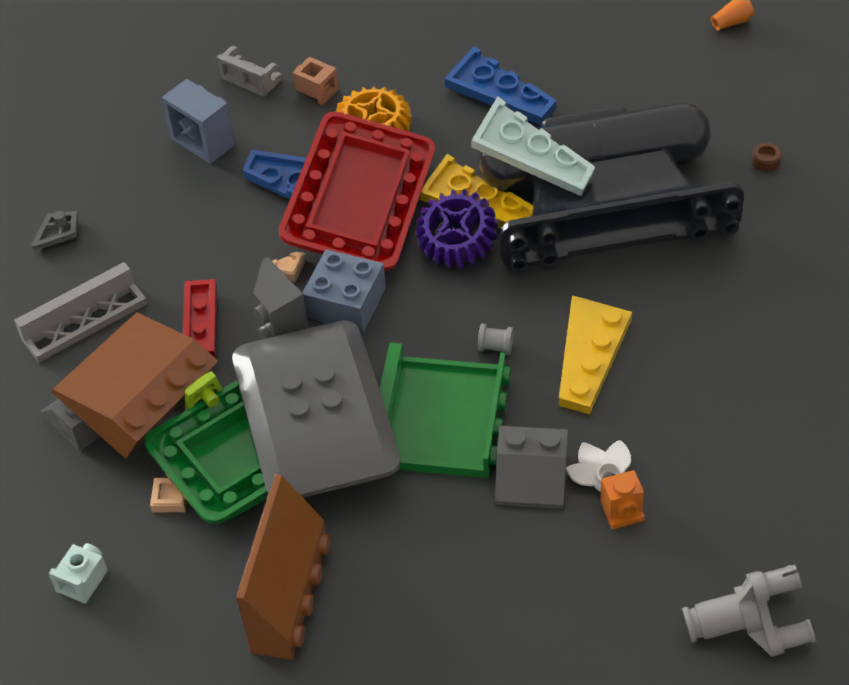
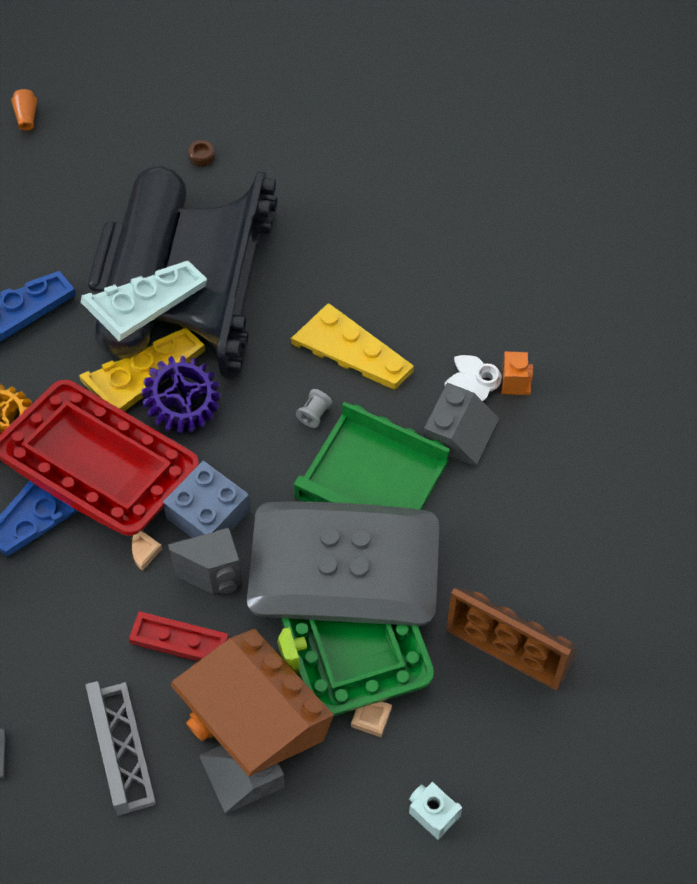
camera: 75 degrees left, 10 degrees up
light grey wheel [682,565,816,657] -> none

